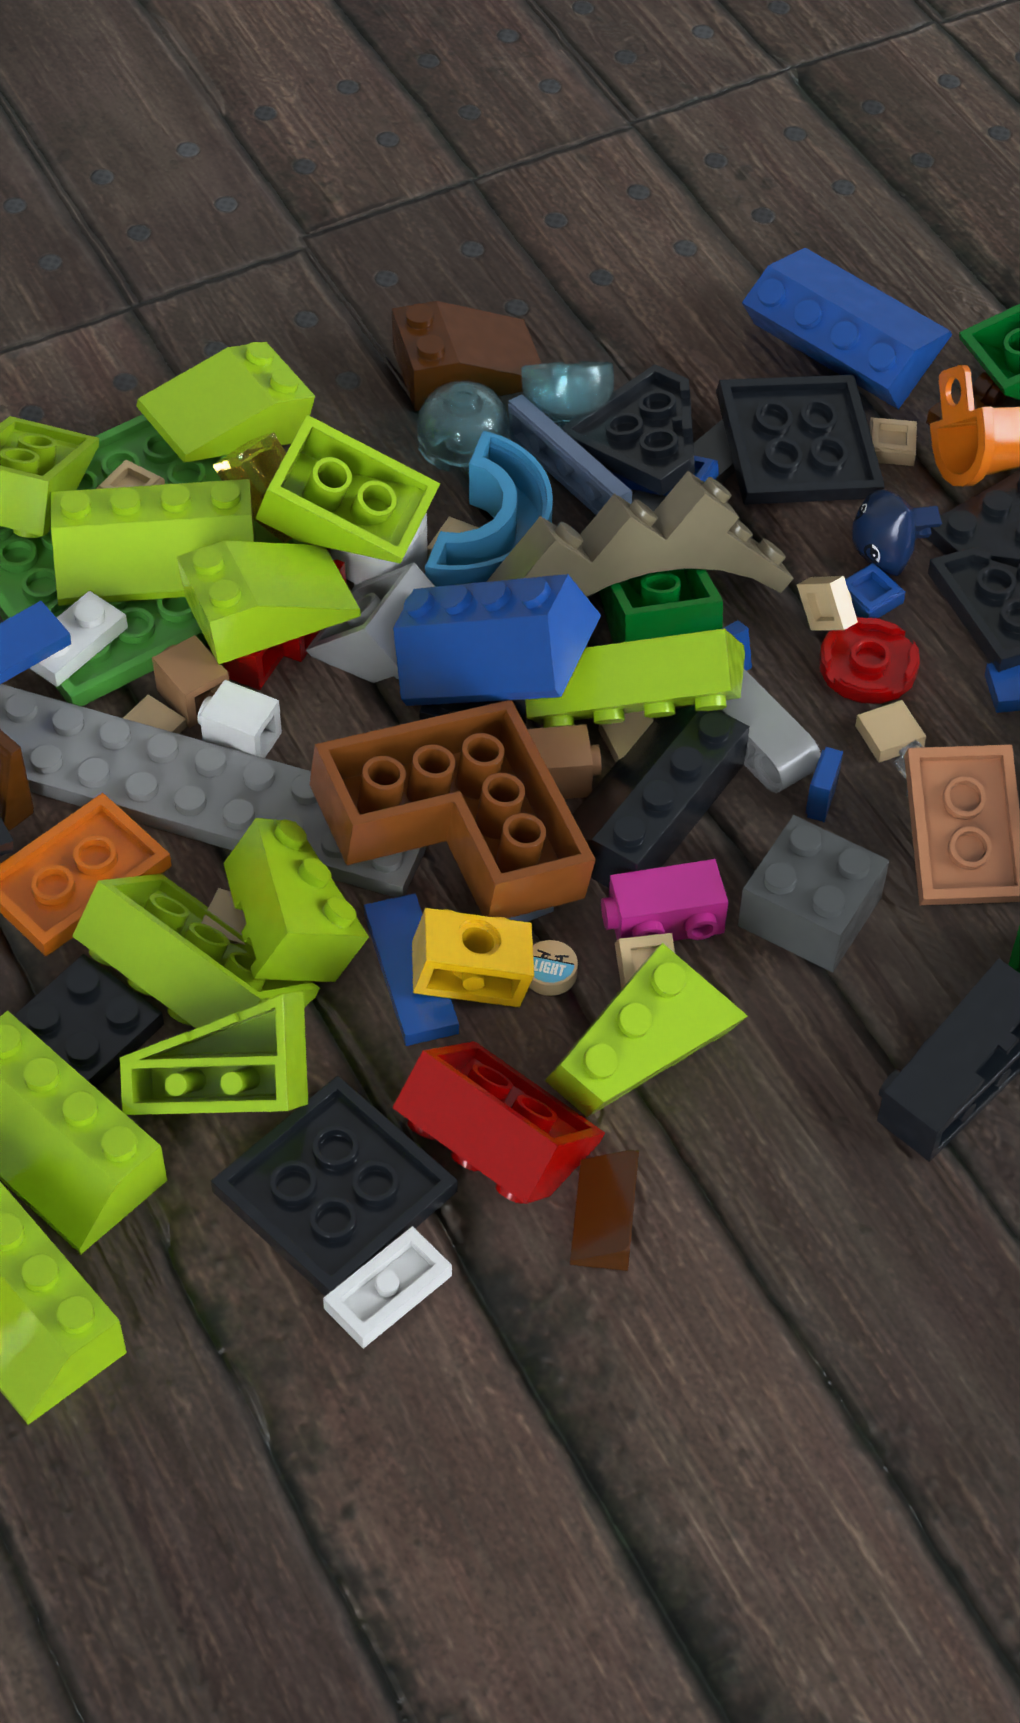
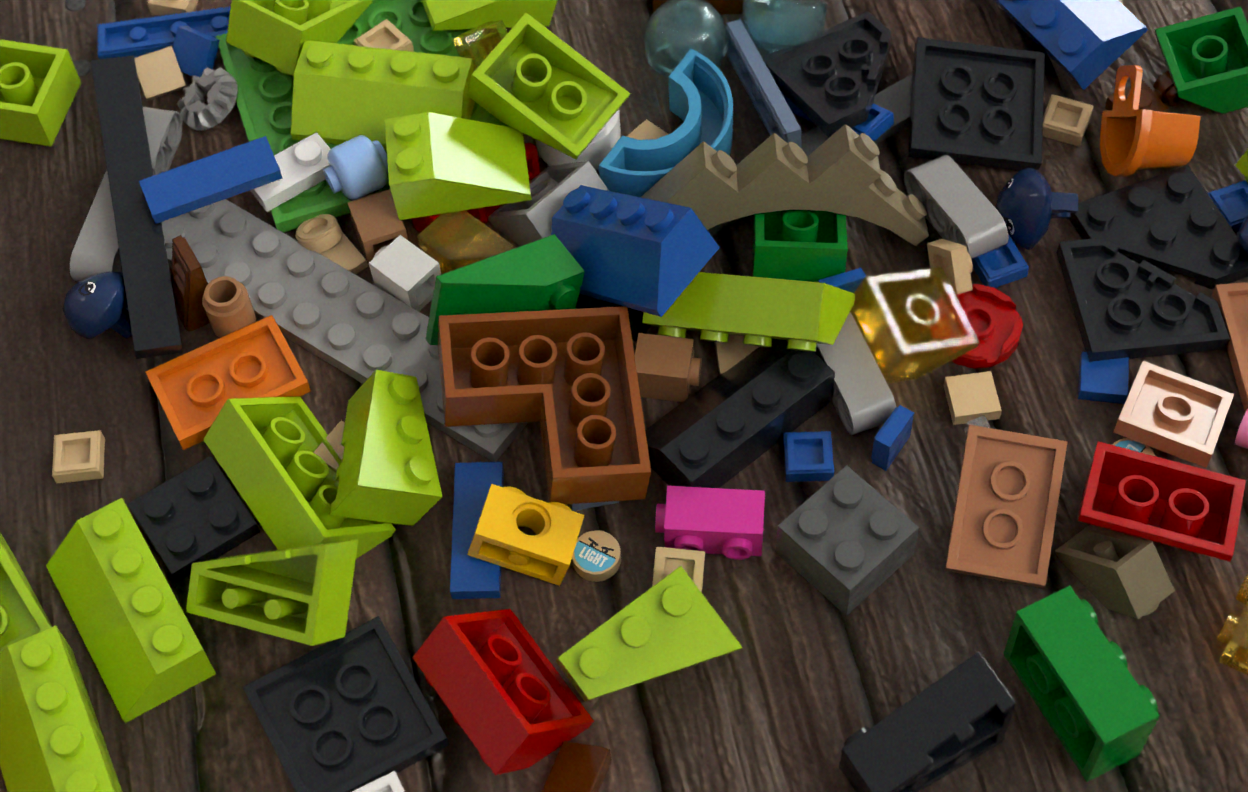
camera: 20 degrees right, 5 degrees up
none -> medium nougat brick [202,276,257,338]
none -> tan tile [295,214,342,253]
none -> light blue head [323,135,388,201]
none -> clear yellow slope [417,210,517,274]
none -> green slope [425,234,585,345]
none -> blue tile [783,431,834,482]
none -> clear yellow slope [850,267,980,383]
none -> light grey beam [904,155,1009,259]

